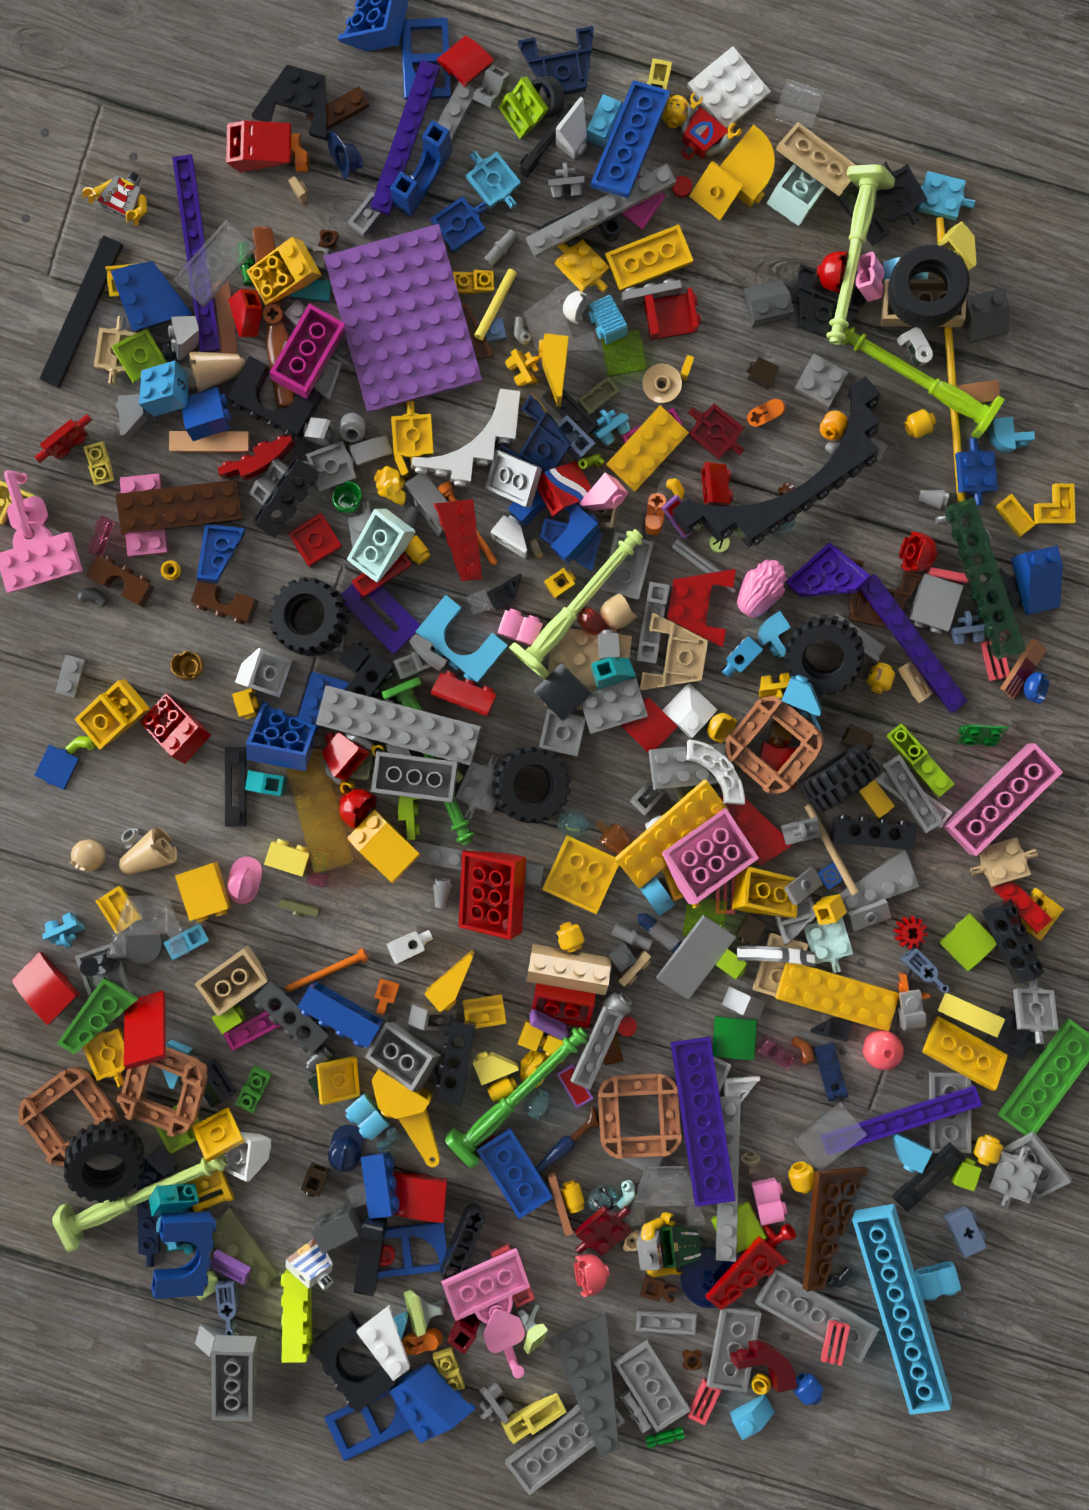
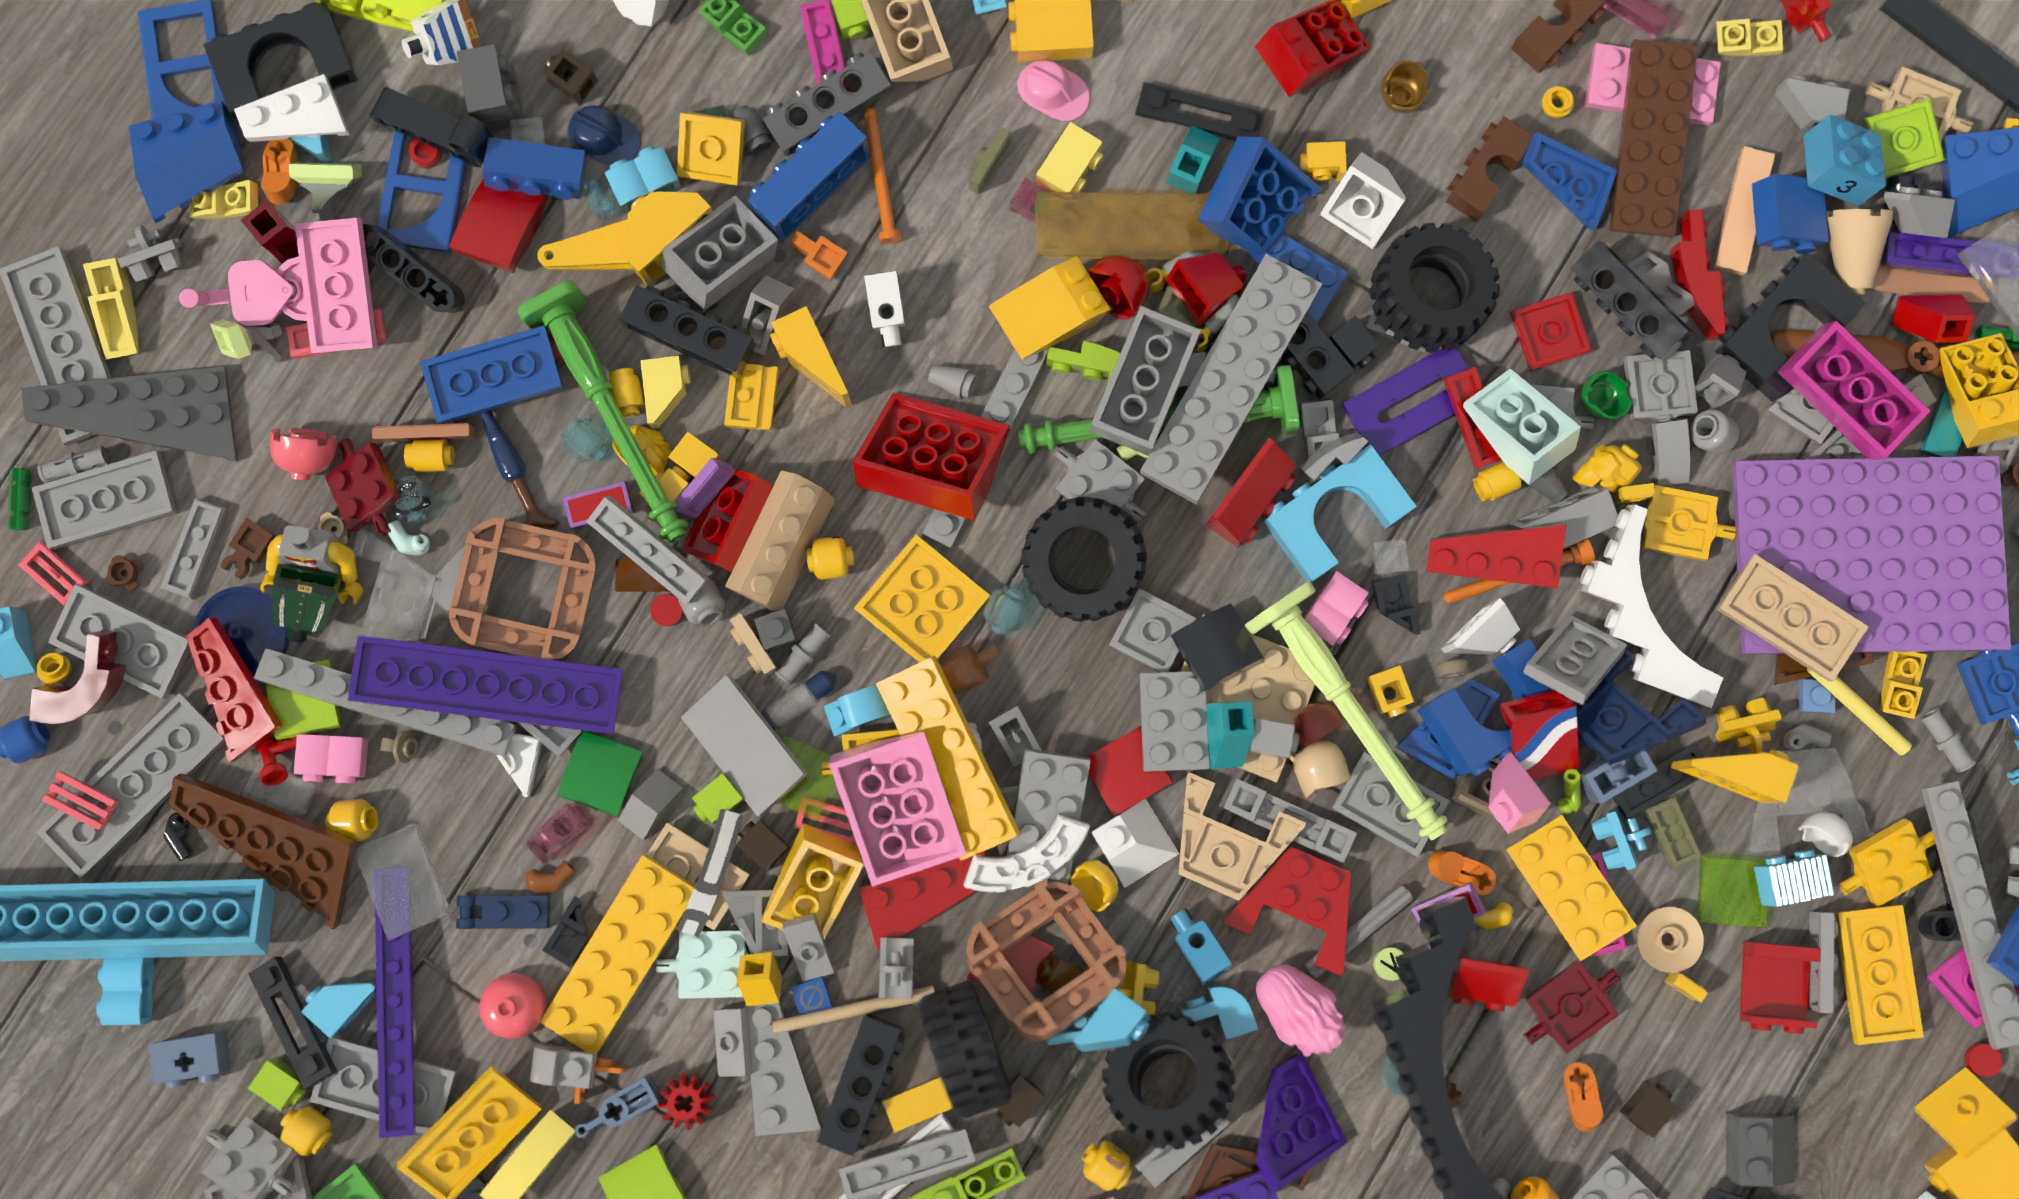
camera: 105 degrees right, 5 degrees down
none -> tan plate [1716,554,1869,682]

